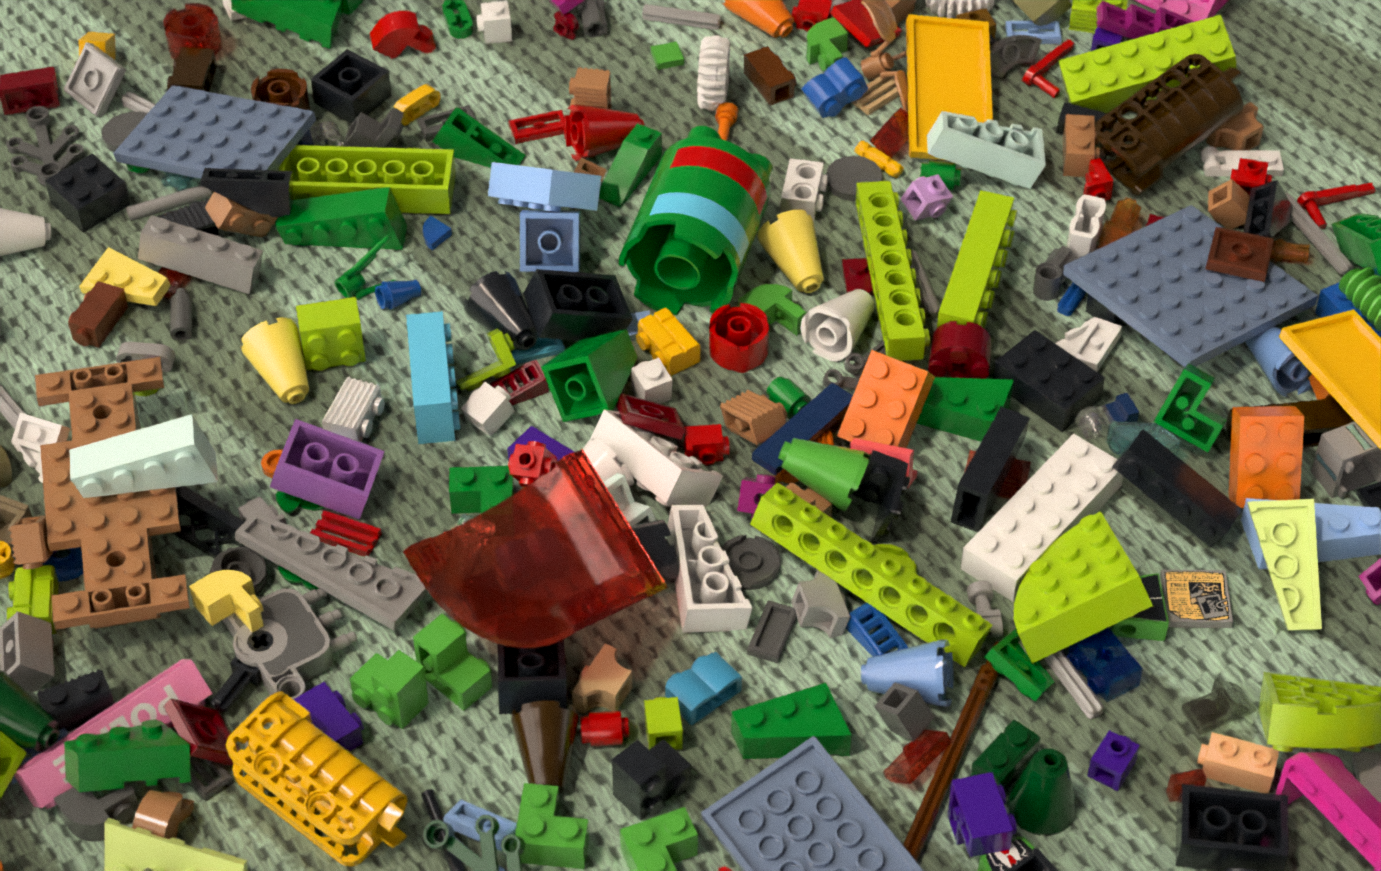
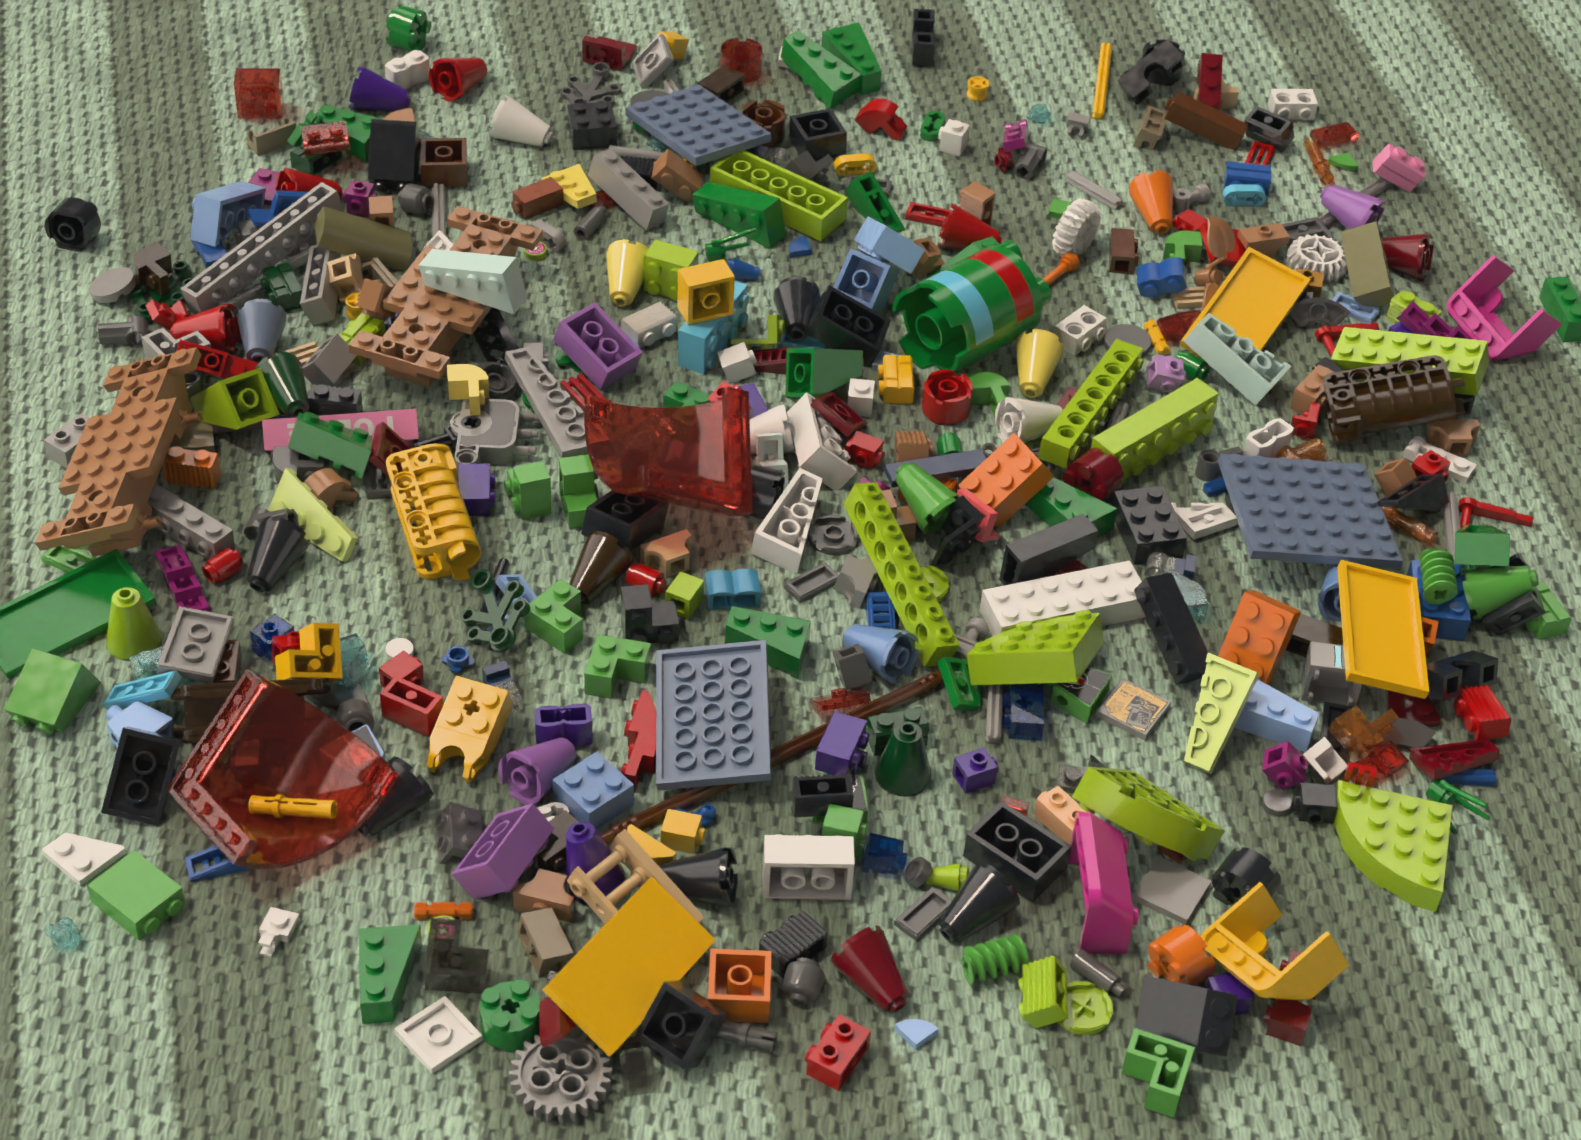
camera: 30 degrees right, 5 degrees down
black slope [201,168,293,217] -> none
green brick [1153,363,1227,453] -> none
copper tile [1205,227,1274,282] -> none
none -> yellow brick [677,259,735,325]

